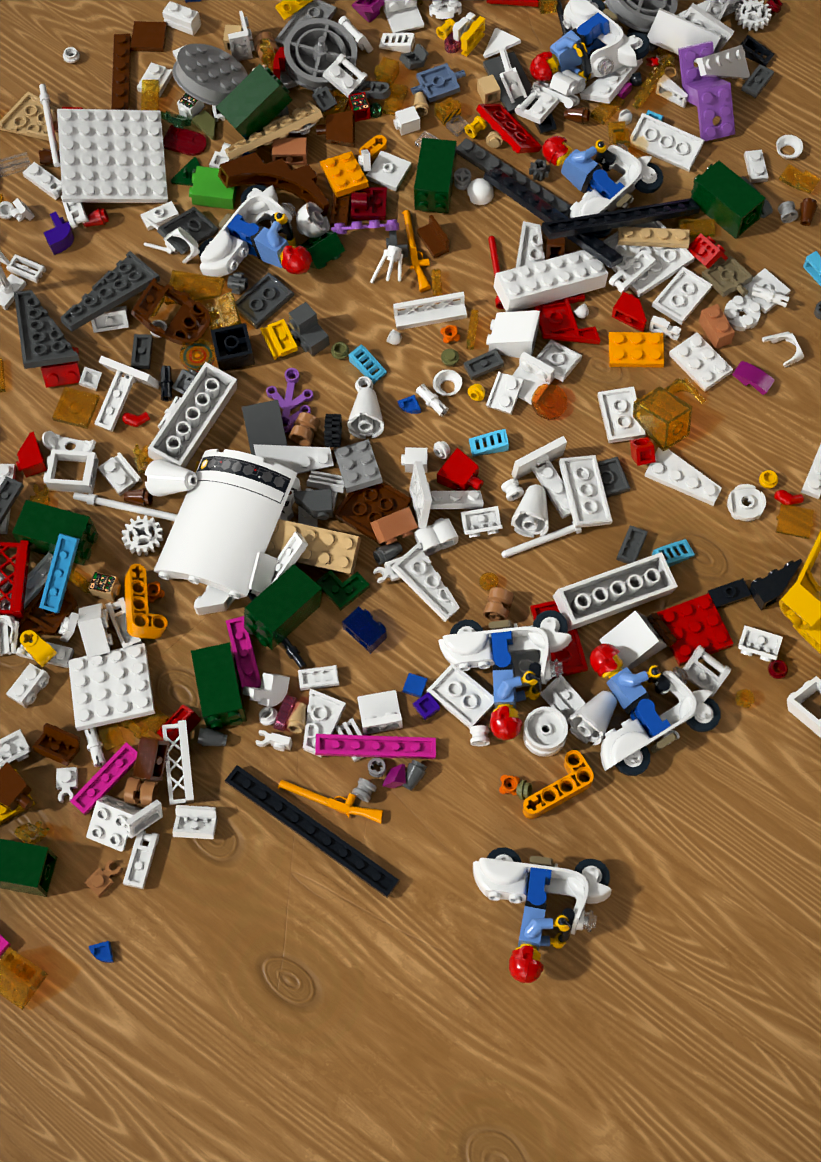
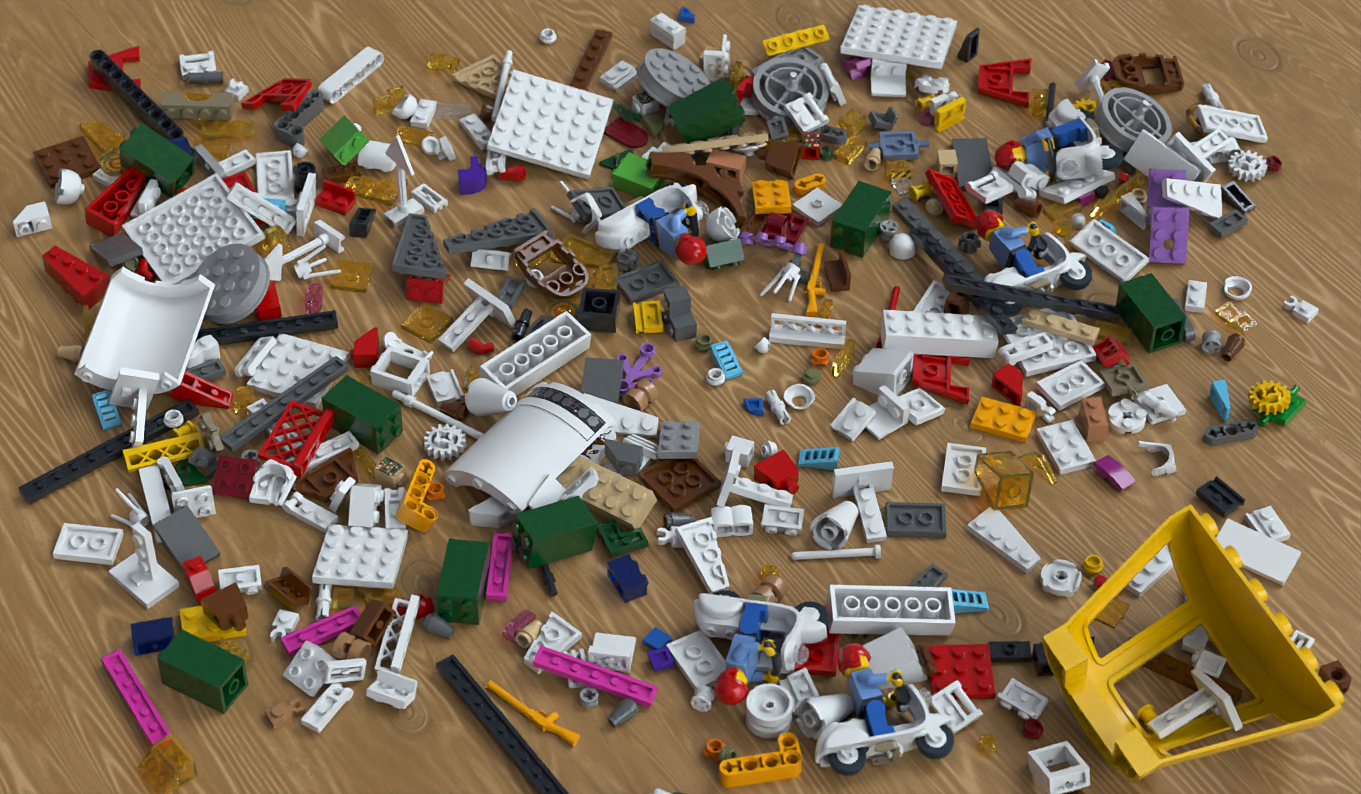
camera: 15 degrees right, 20 degrees down
white bracket [6,663,50,708] -> none
yellow piece [20,630,57,667] -> none
dark azure plate [39,533,80,613] -> none
white plate [79,367,102,391] -> none
blue tile [89,941,114,963] -> none
reddish brown tile [130,21,167,52] -> none
white plate [140,201,179,231] -> none
clear yellow plate [141,80,160,110] -> none
white brick [243,673,290,707] -> none
white plate [256,730,293,751] -> none
white plate [259,707,278,726] -> none
white plate [298,665,339,691] -> none
black tyre [324,414,342,447] -> none
white cone [347,388,384,439] -> none
light grey wheel [352,778,377,802] -> none
white plate [358,149,371,171] -> none
nougat brick [370,507,418,545] -> none
white slope [379,33,415,53] -> none
magenta slope [383,764,406,788] -> none
white brick [393,106,420,136] -> none
dark grey plate [464,349,504,380] -> none
yellow plate [468,384,485,401] -> none
white piece [483,28,527,103] -> none
white wheel [501,478,524,501] -> none
clear orange tile [531,384,568,420] -> none
white tile [559,455,613,528] -> none
white hinge [573,303,589,319] -> none
red brick [630,437,656,466] -> none

